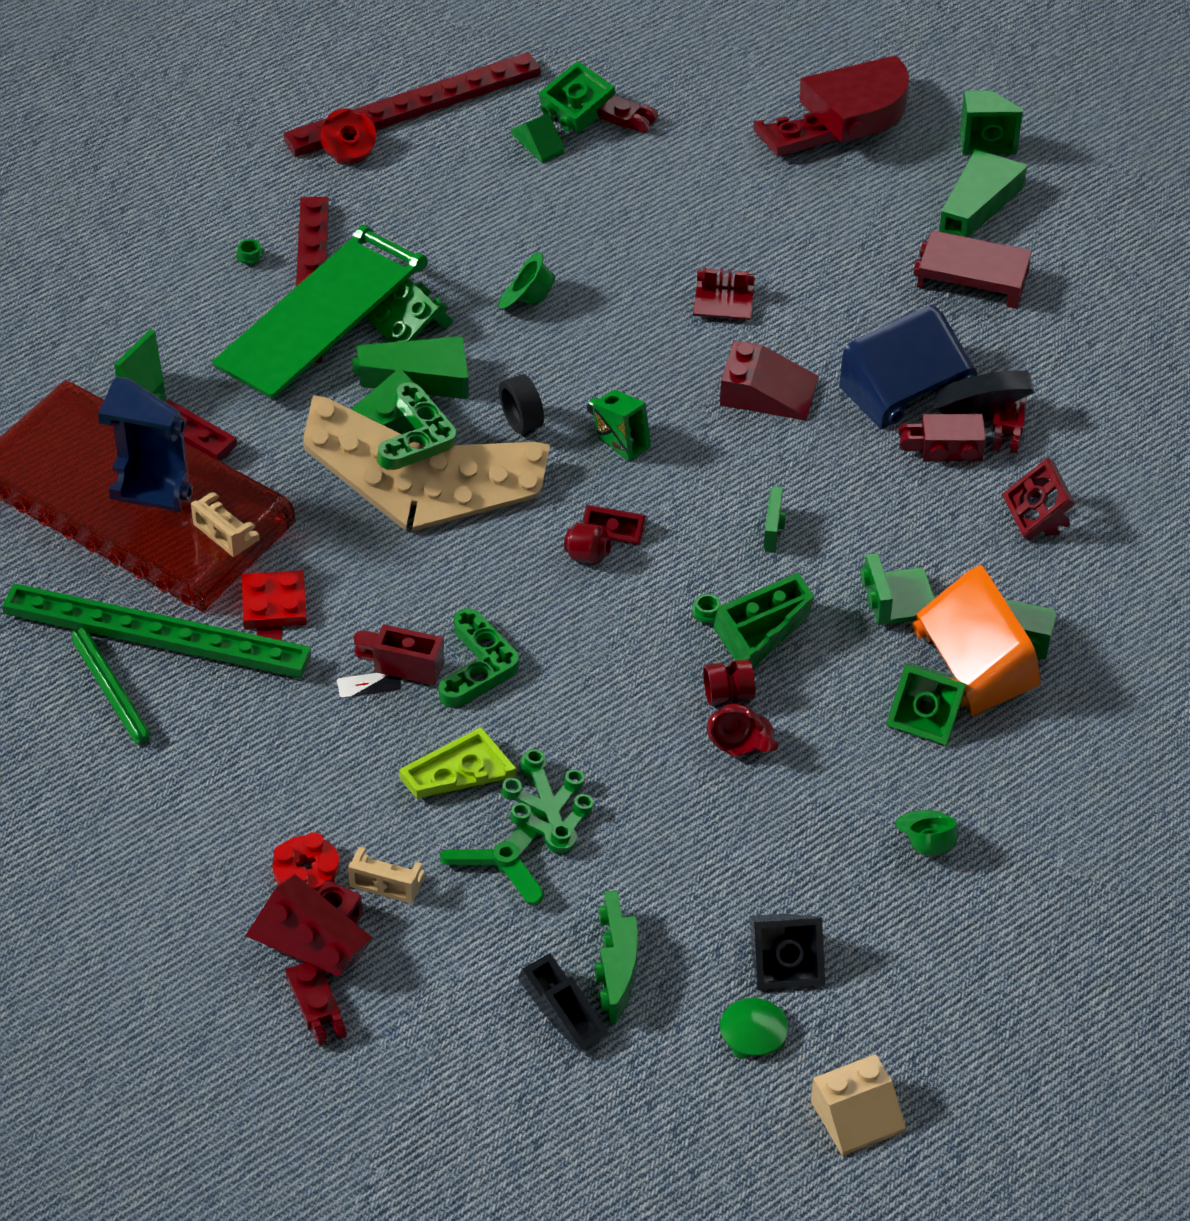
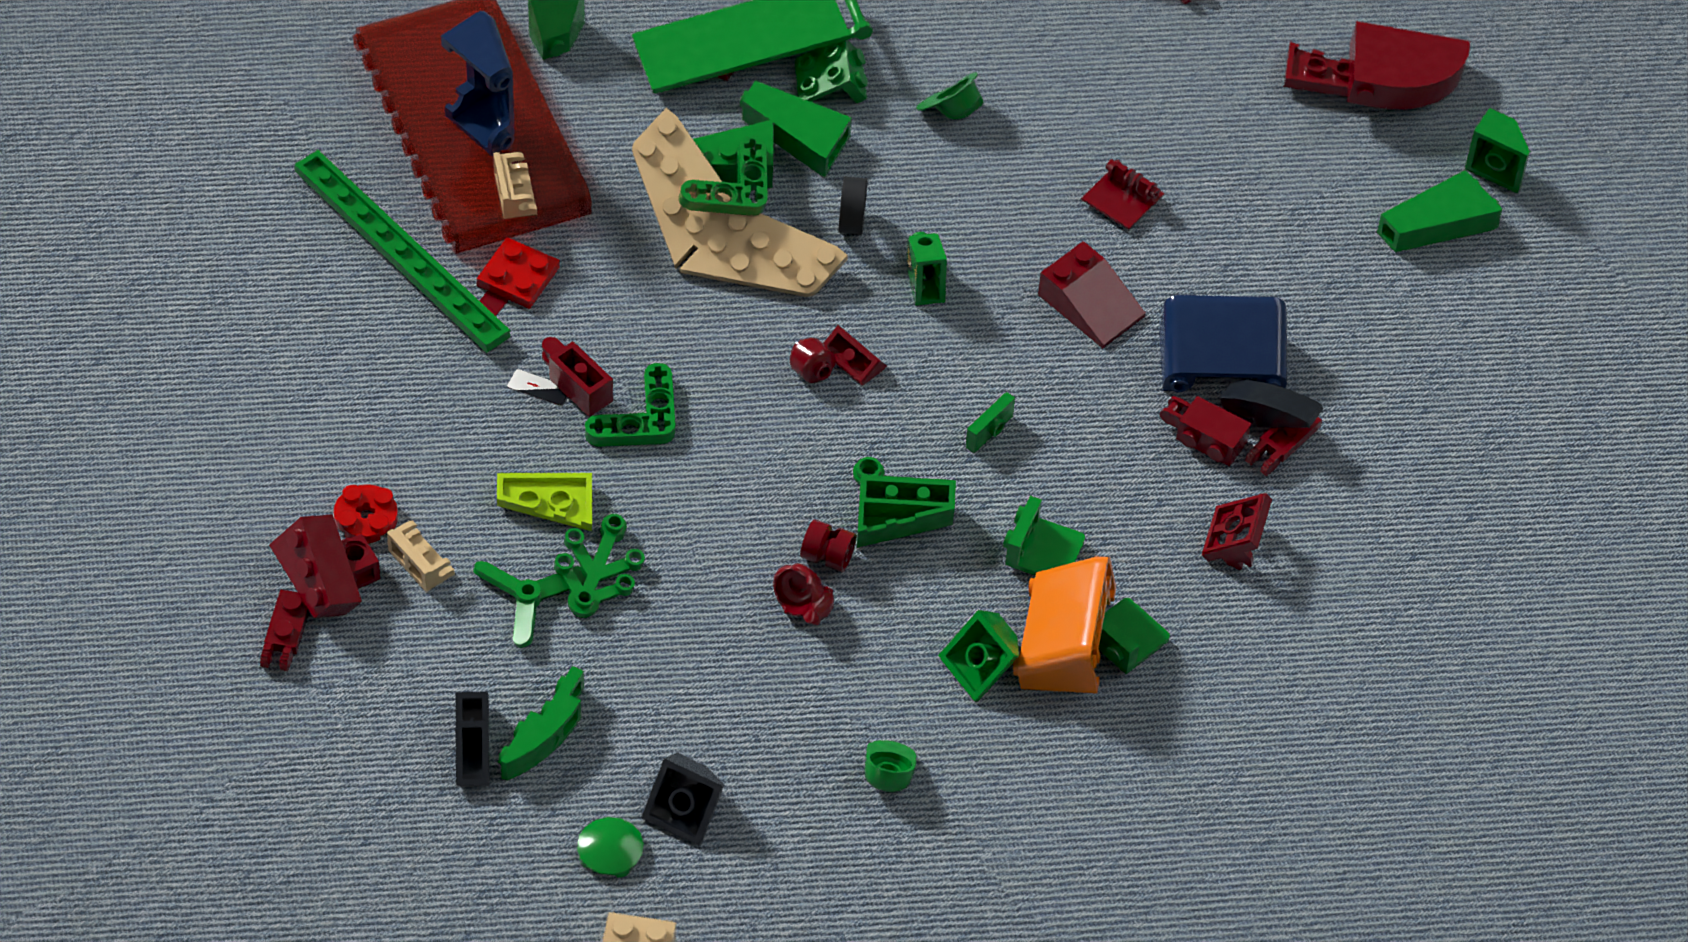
camera: 30 degrees right, 5 degrees up
green axle [71,628,151,745] -> none
dark red plate [165,399,237,463] -> none
panel [913,230,1032,309] -> none

